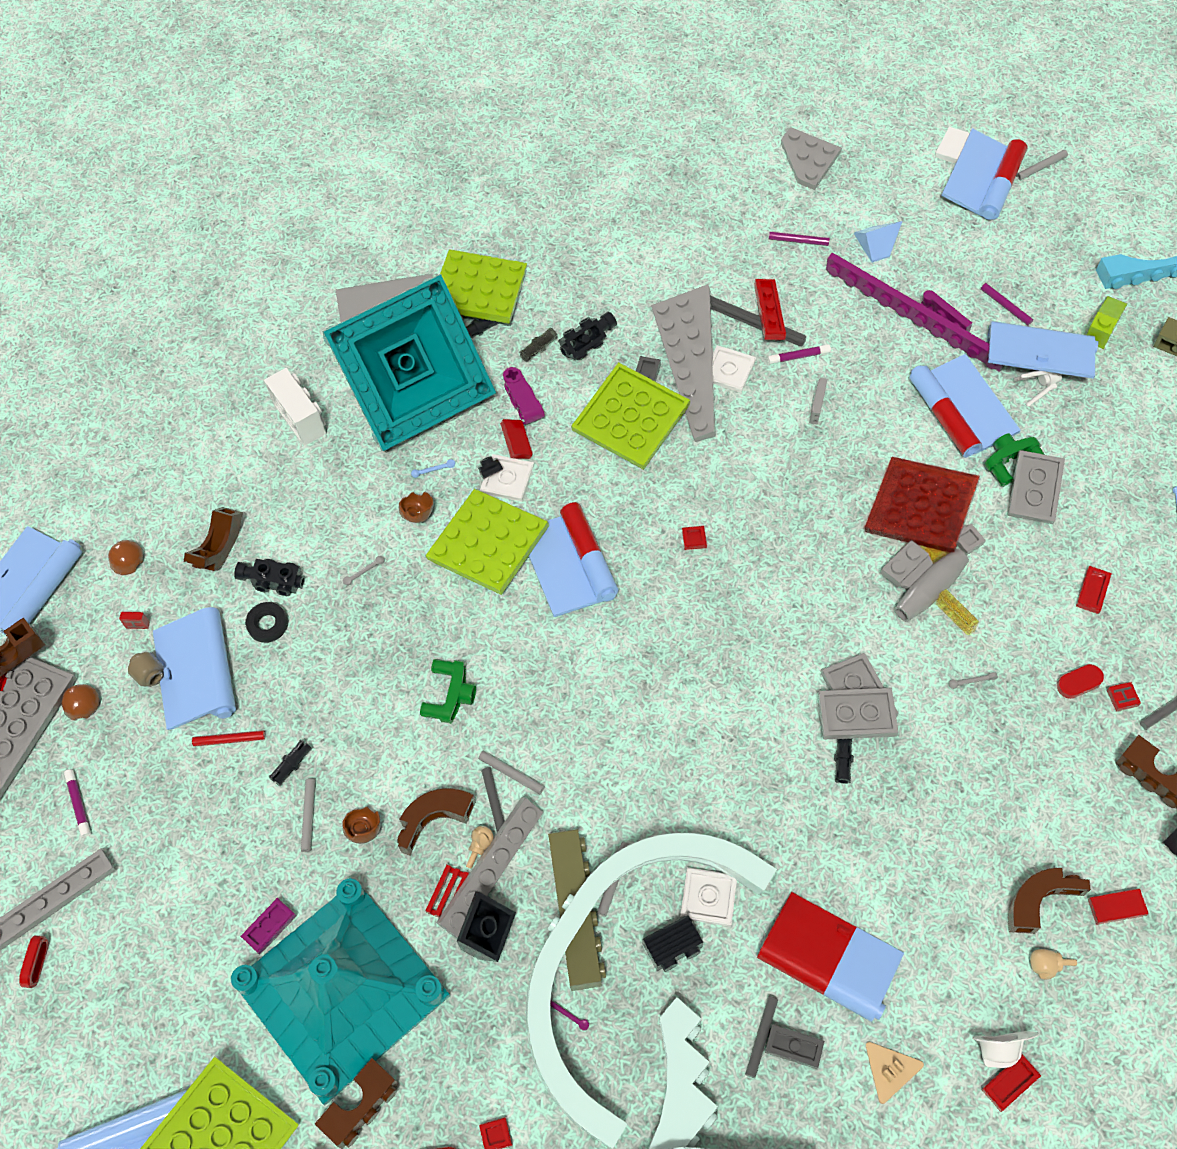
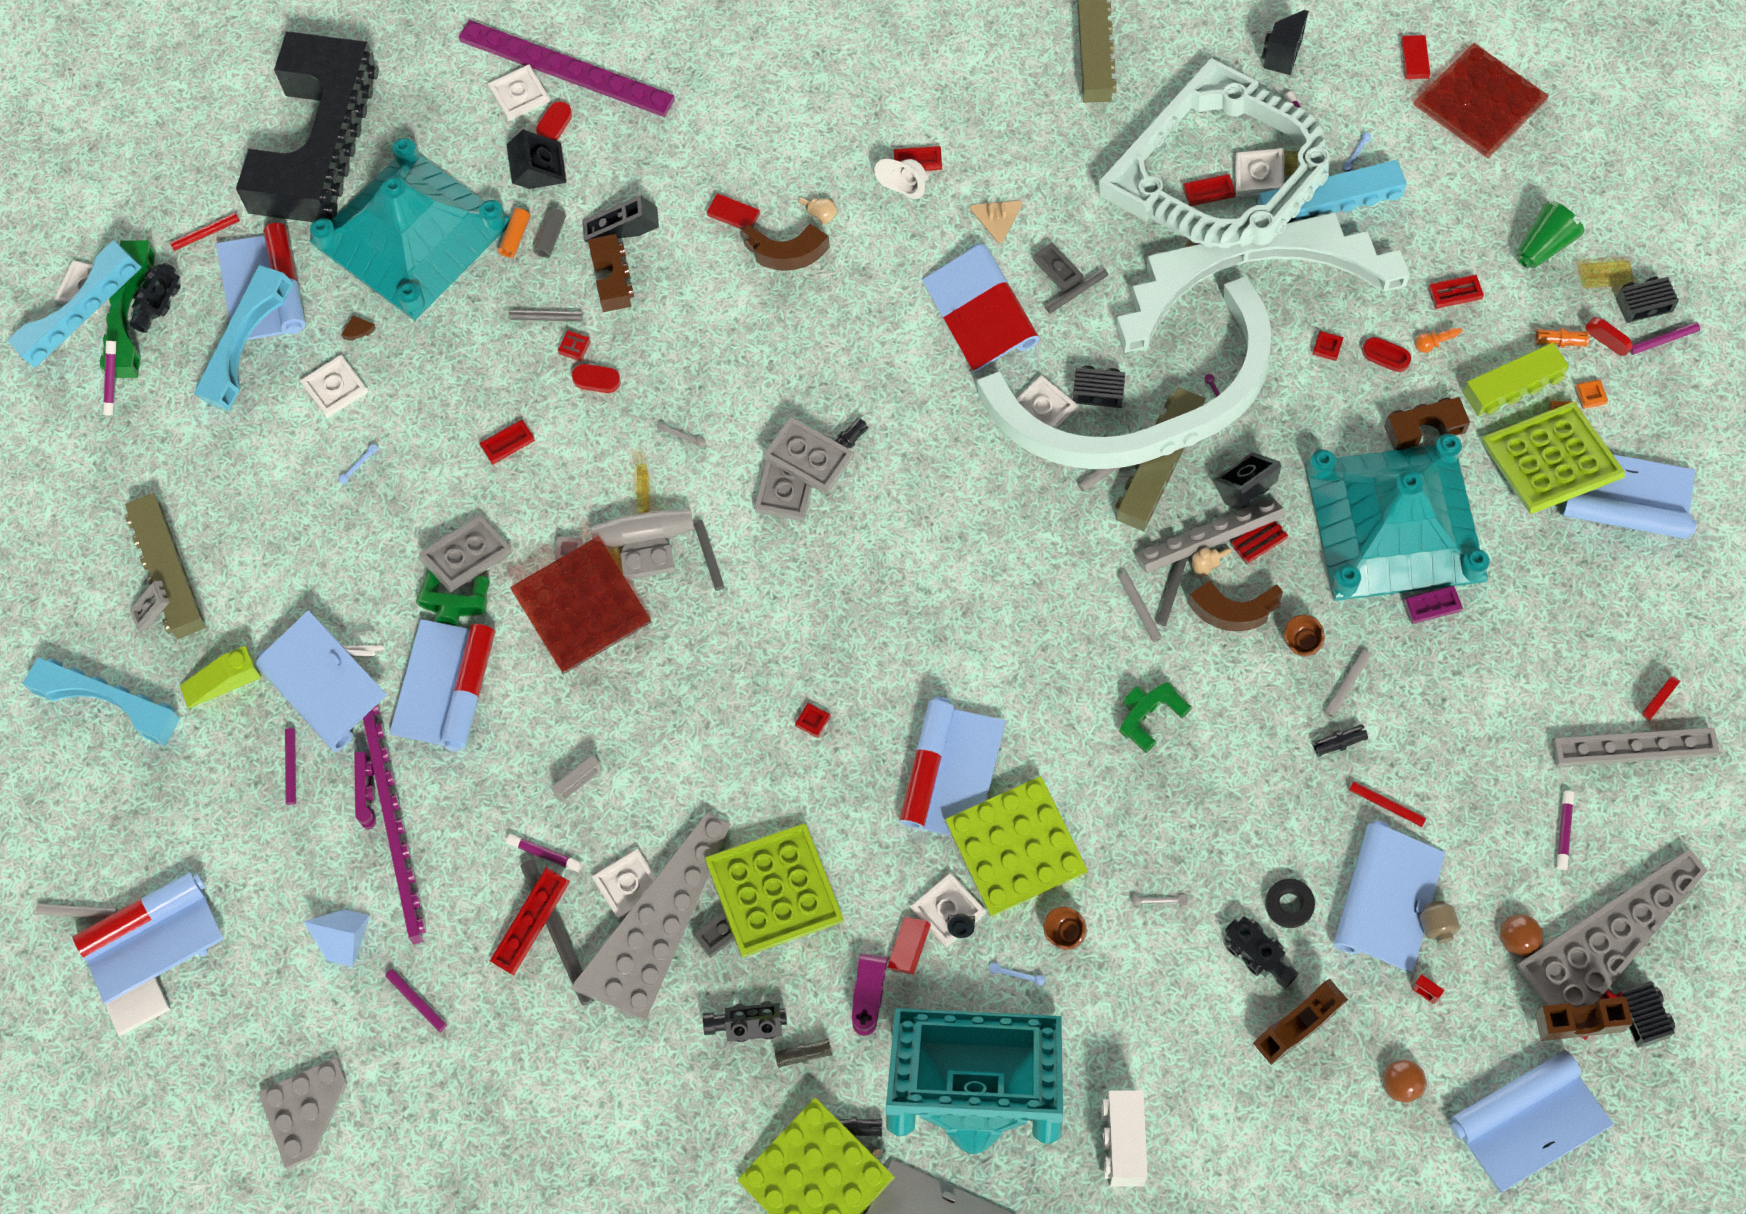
camera: 145 degrees left, 5 degrees up
none -> dark grey bar [694,520,725,591]

